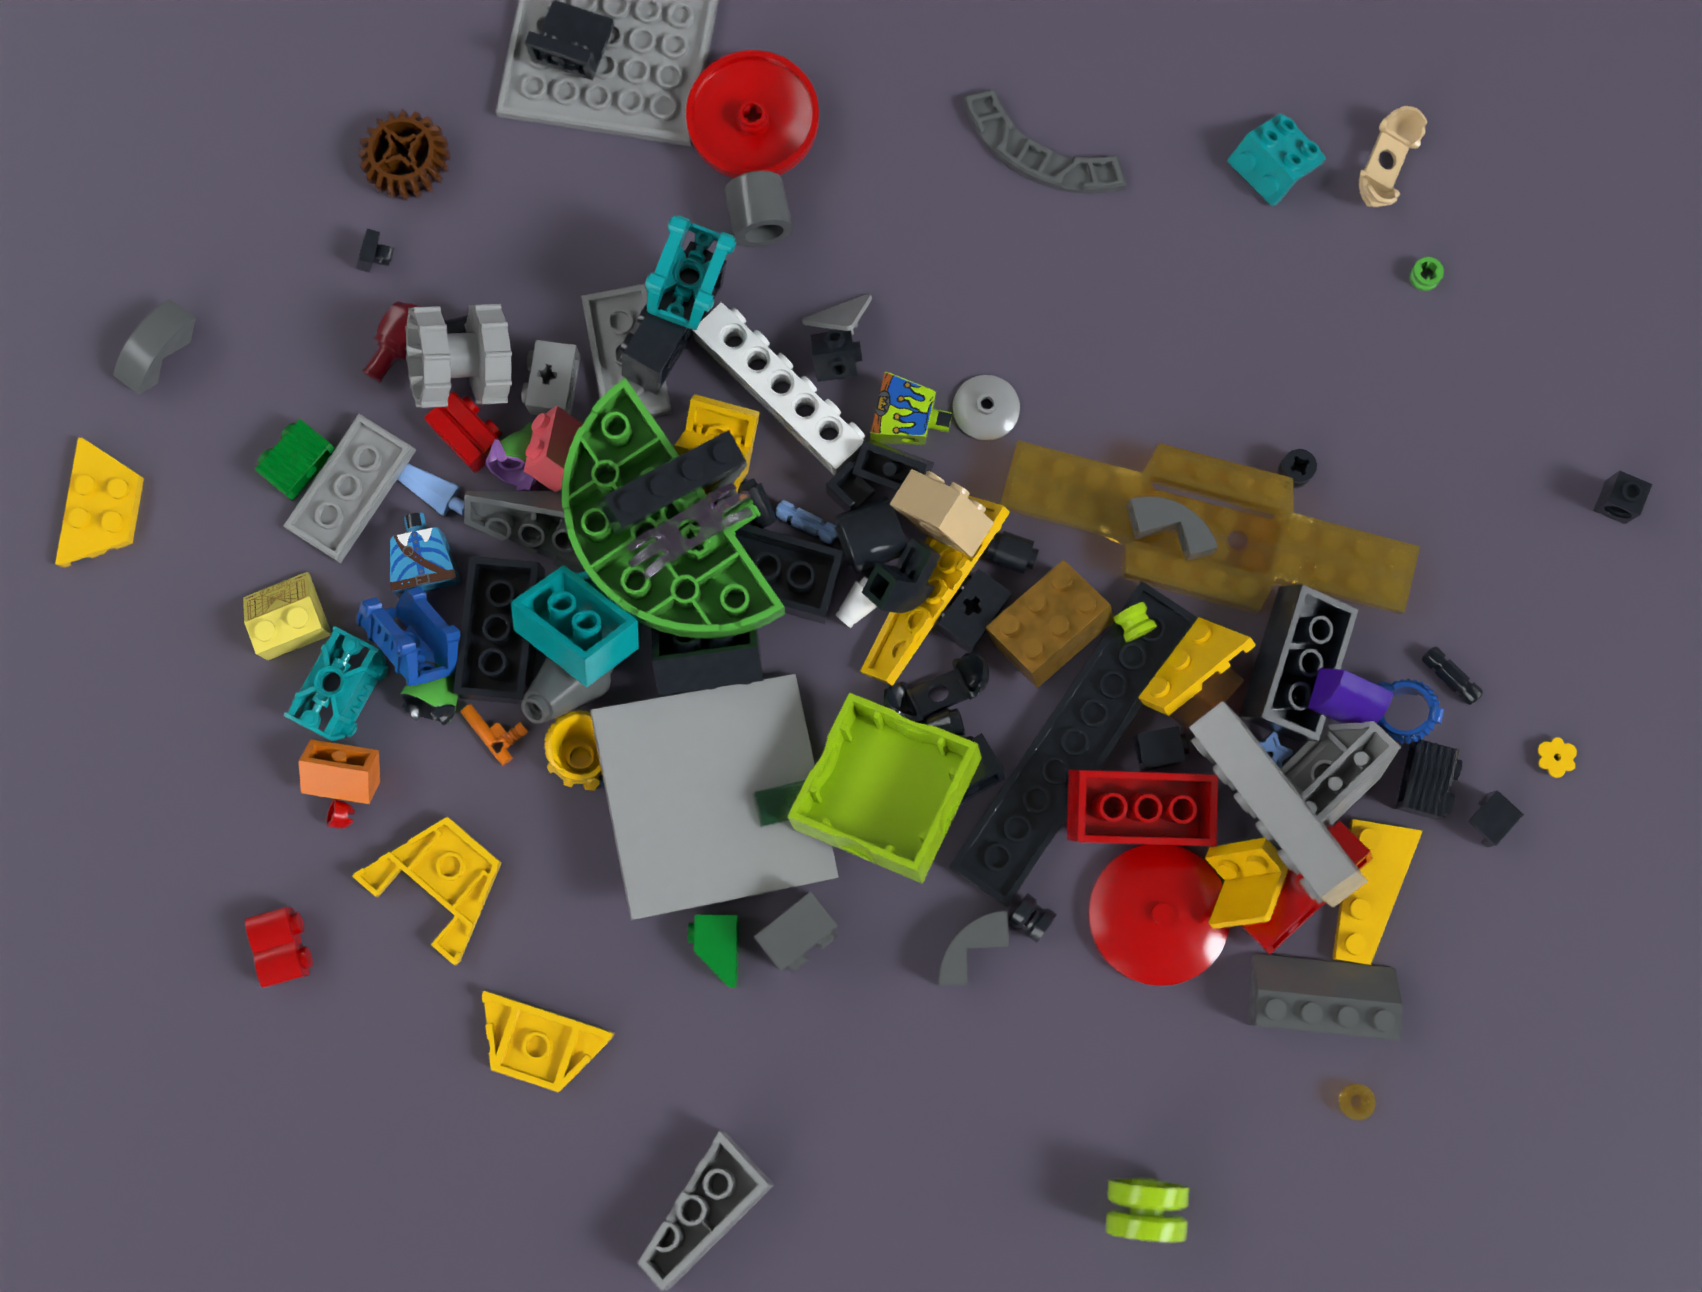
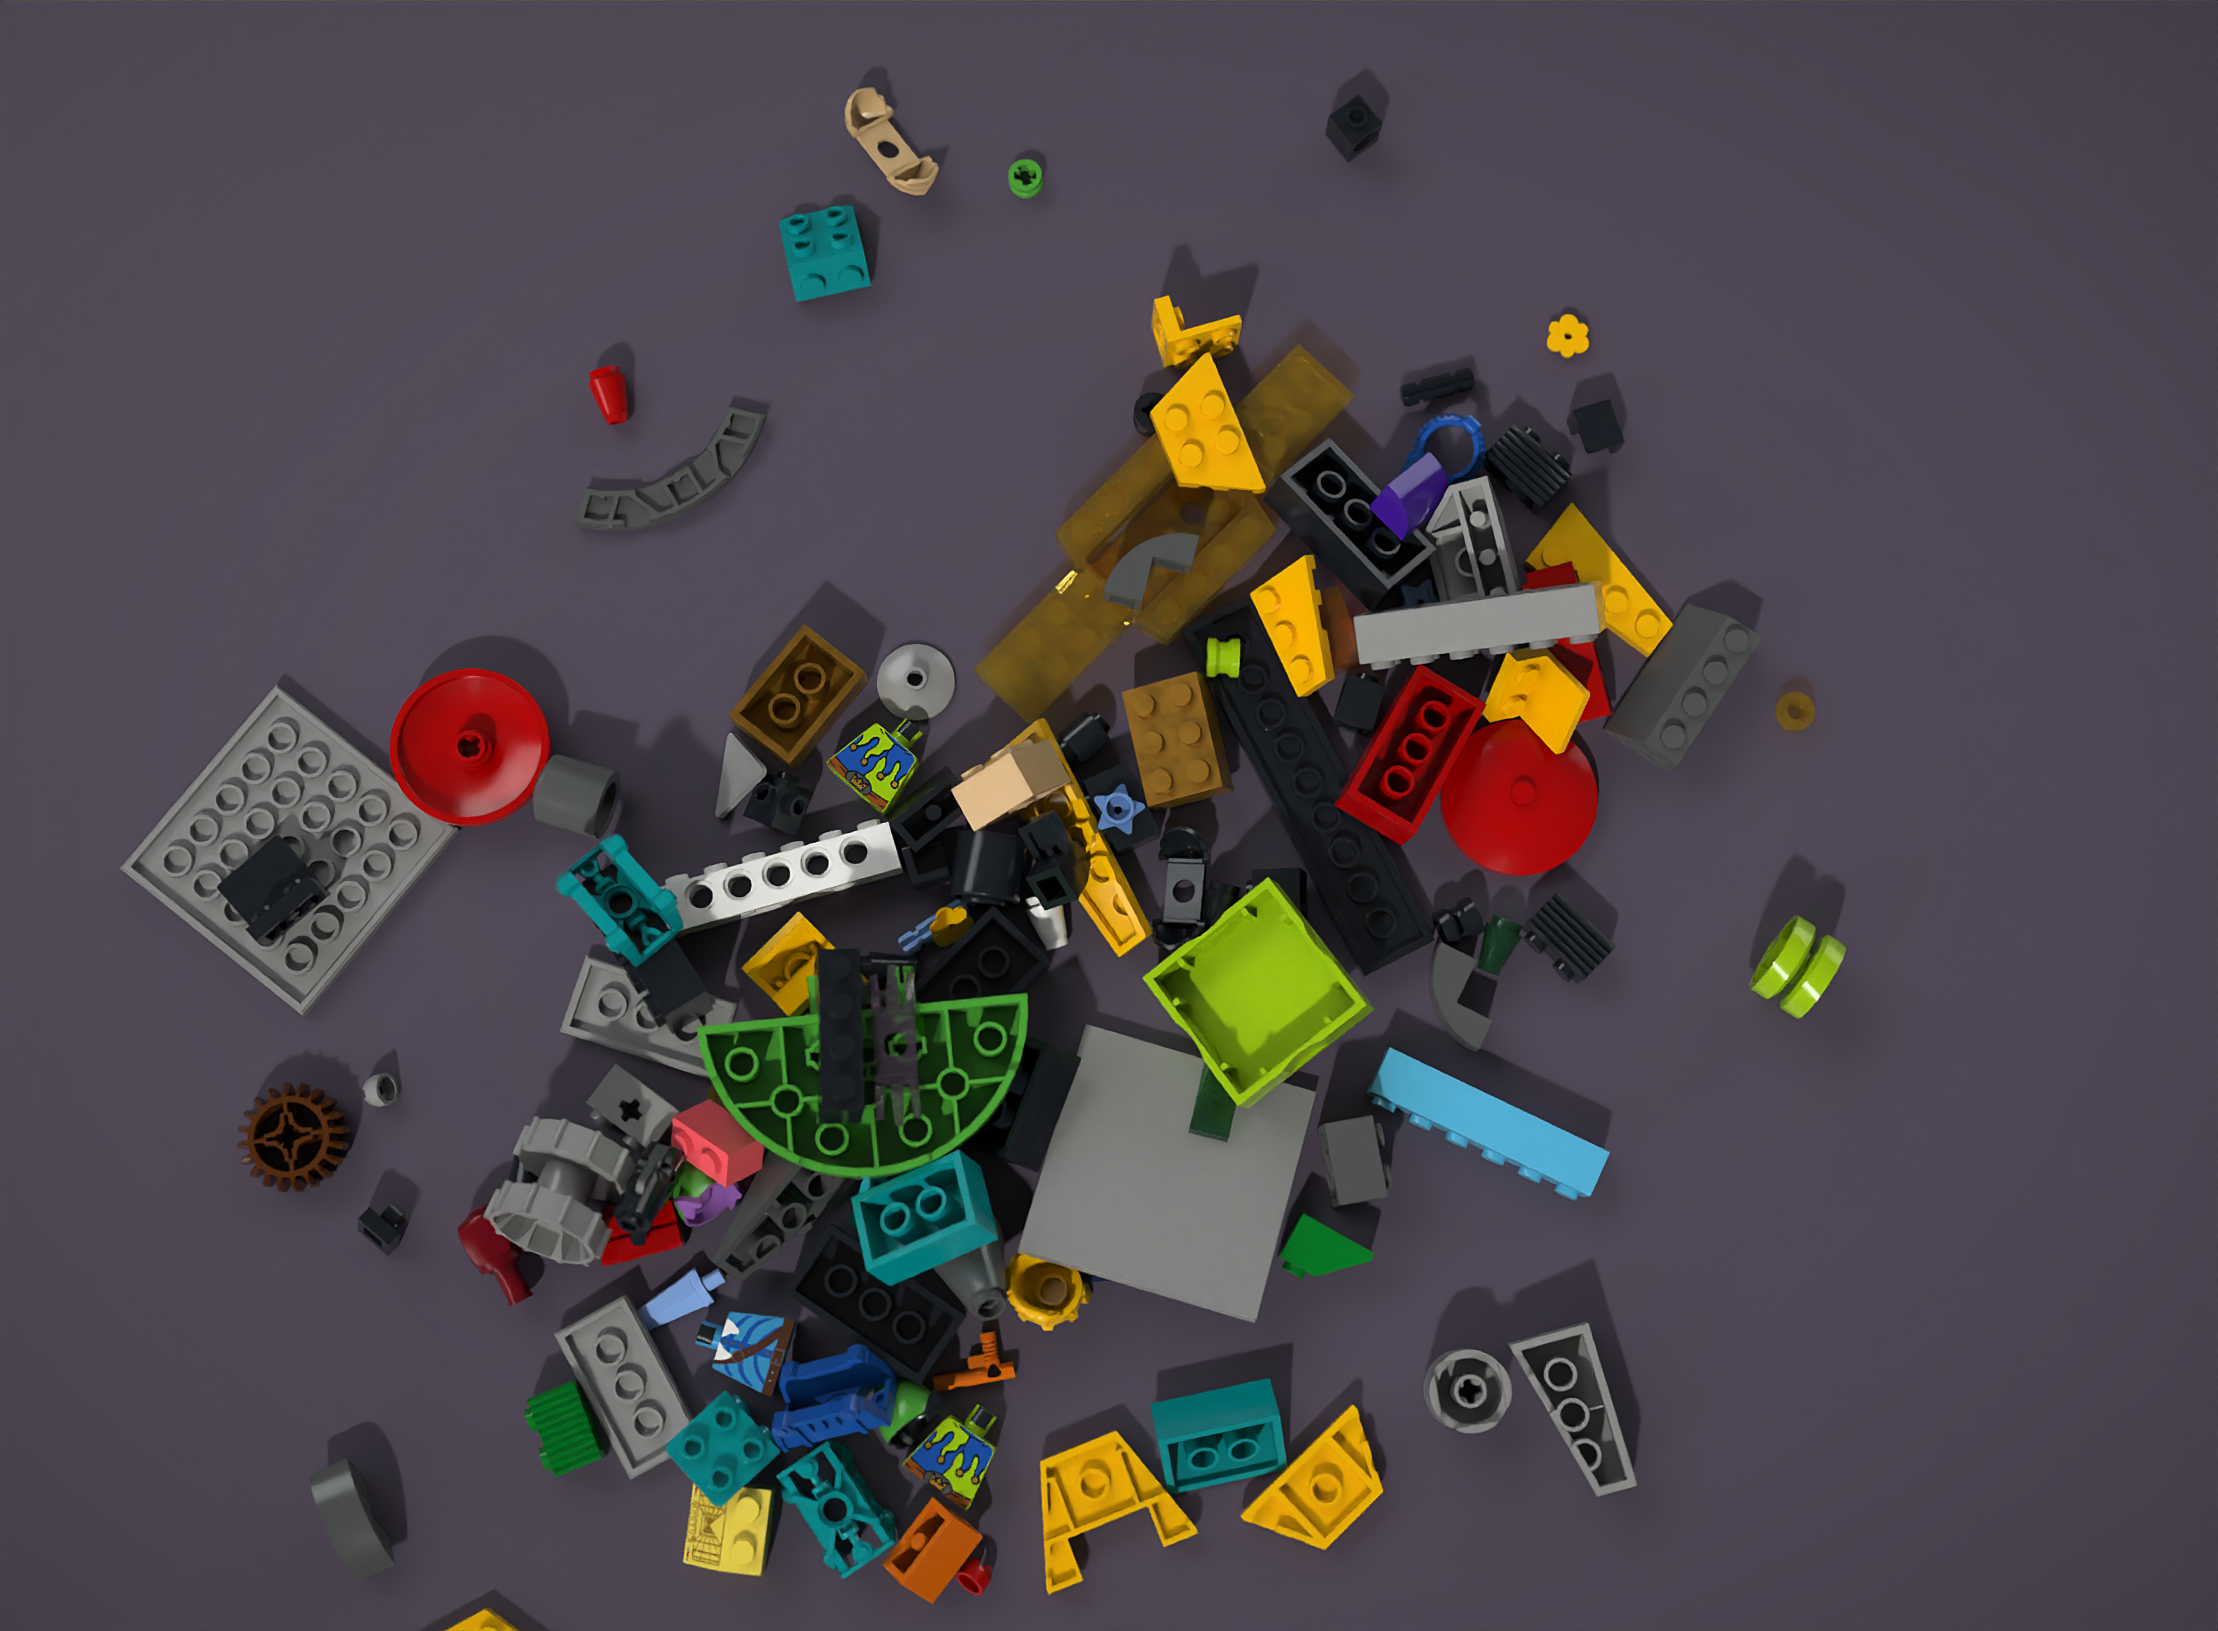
camera: 70 degrees left, 0 degrees up
none -> light grey hinge [362,1073,399,1107]
none -> red cone [587,365,630,426]
none -> black piece [613,1141,685,1246]
none -> teal bracket [666,1390,781,1507]
none -> pearl gold brick [728,624,869,772]
none -> torso [902,1404,997,1511]
none -> yellow plant [929,906,974,947]
none -> medium blue plate [1094,784,1145,834]
none -> yellow wing [1150,352,1266,494]
none -> teal slope [1150,1378,1287,1495]
none -> yellow bracket [1151,295,1242,368]
none -> medium azure brick [1365,1047,1610,1201]
none -> light grey brick [1423,1348,1512,1433]
none -> clear green cone [1477,914,1523,976]
none -> black brick [1521,891,1616,983]

